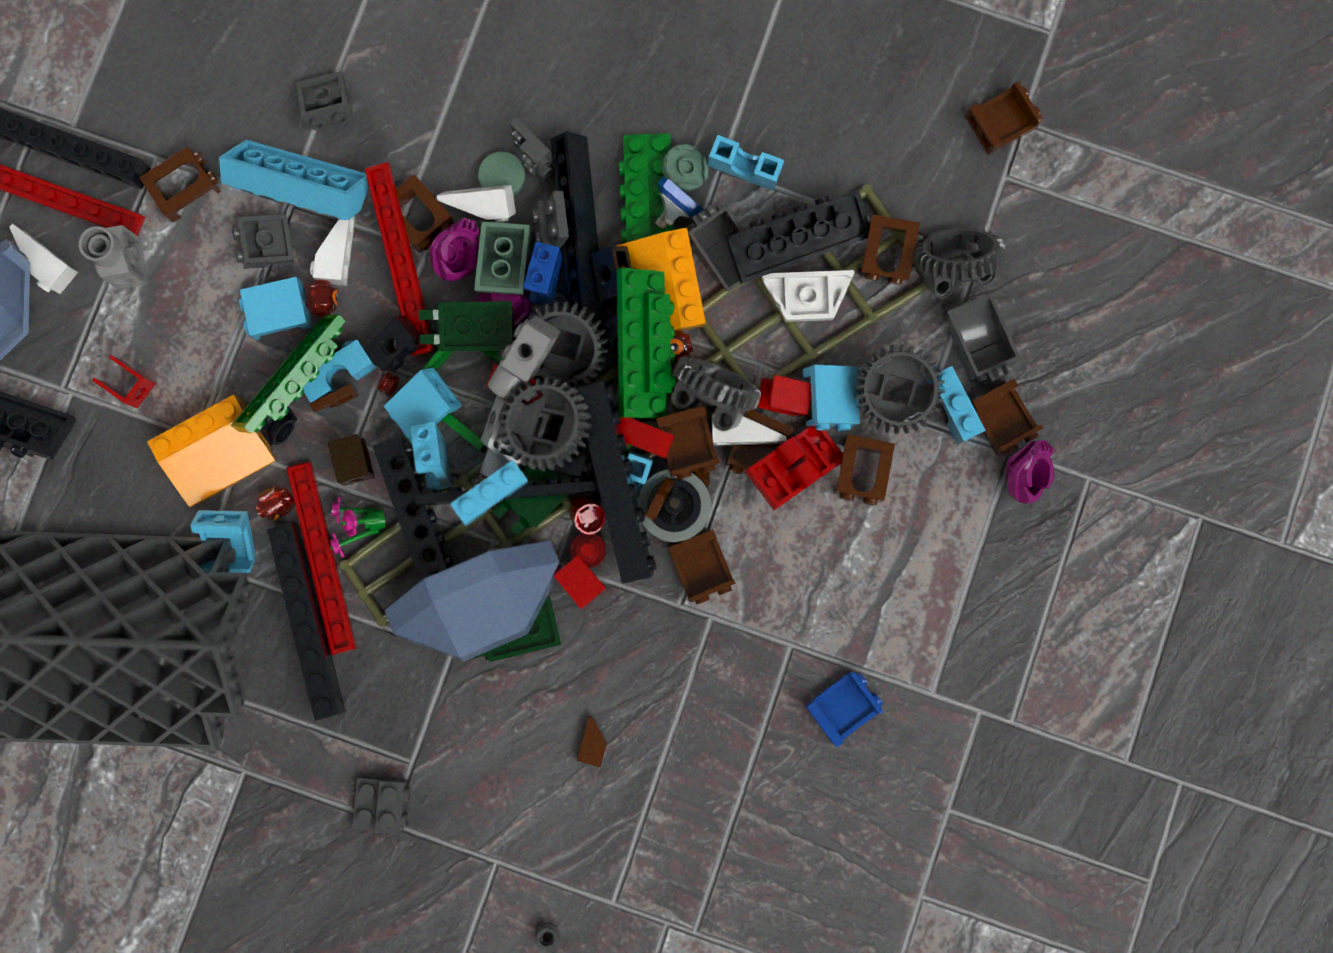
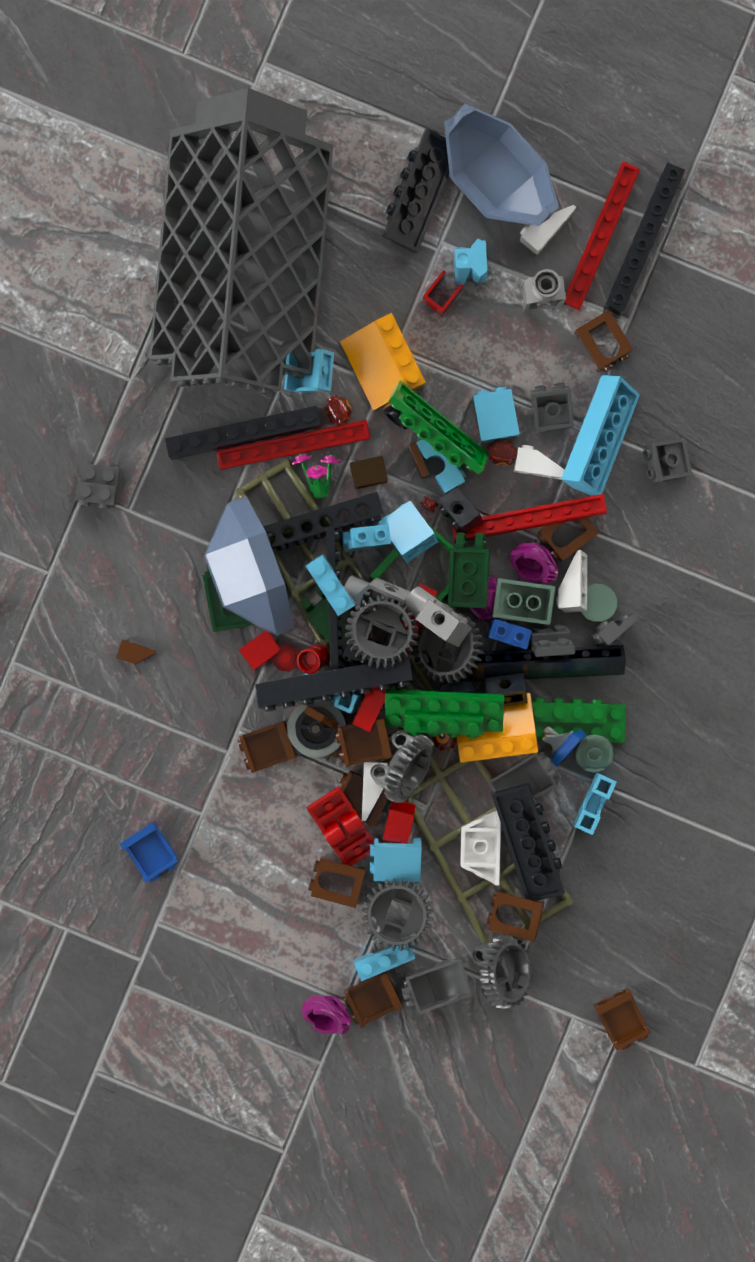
camera: 95 degrees right, 5 degrees up
none -> medium azure piece [453,239,487,286]

